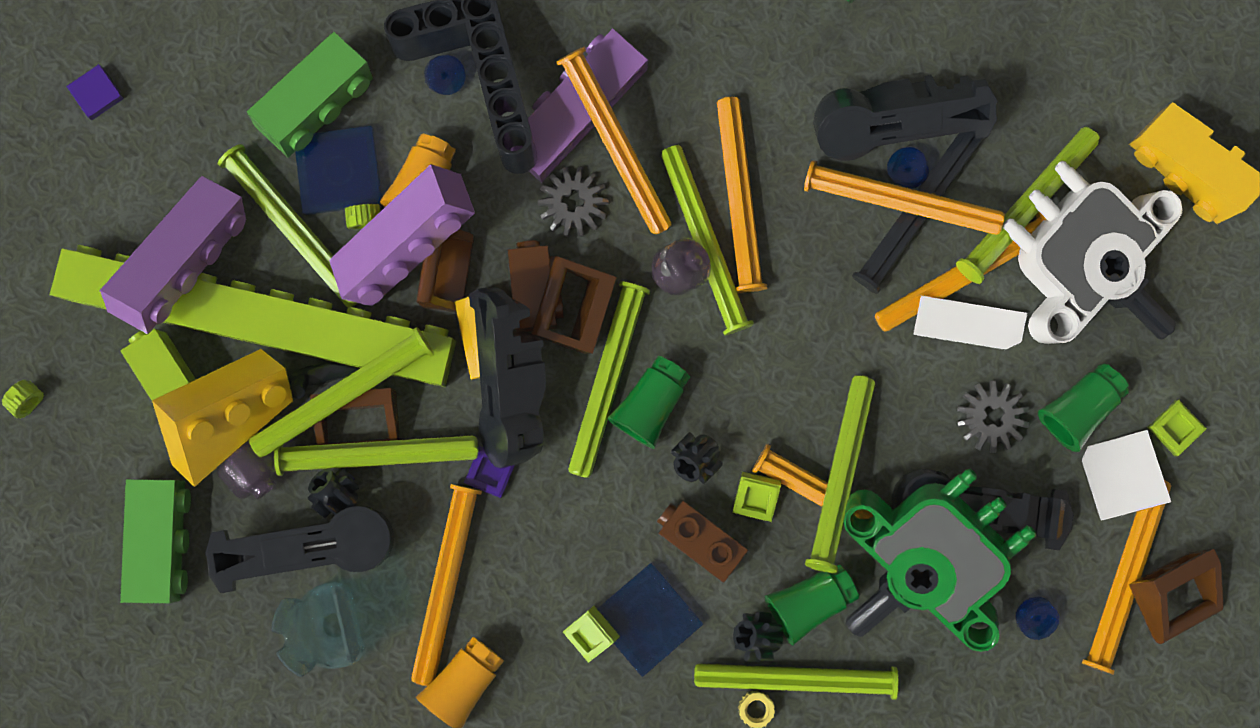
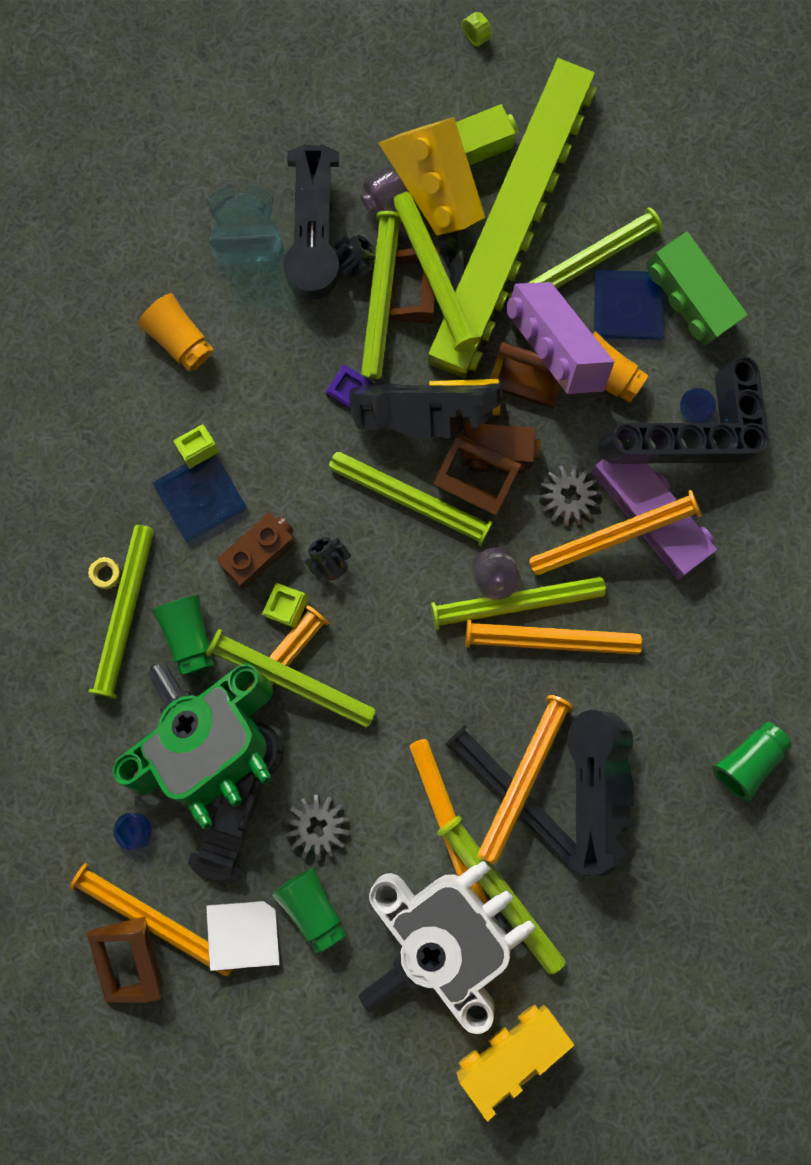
camera: 95 degrees right, 5 degrees down
dark purple tile [66,64,124,120] -> none
medium lavender brick [100,176,246,334] -> none
bright green brick [120,480,191,603] -> none
lime axle [345,204,381,229] -> none
light orange axle [411,484,482,686] -> none
green plant [607,356,690,449] -> none
black gear [733,611,783,662] -> none
clear blue tile [887,147,929,189] -> none
white sticker [913,296,1027,350] -> none
lime tile [1147,400,1207,456] -> none

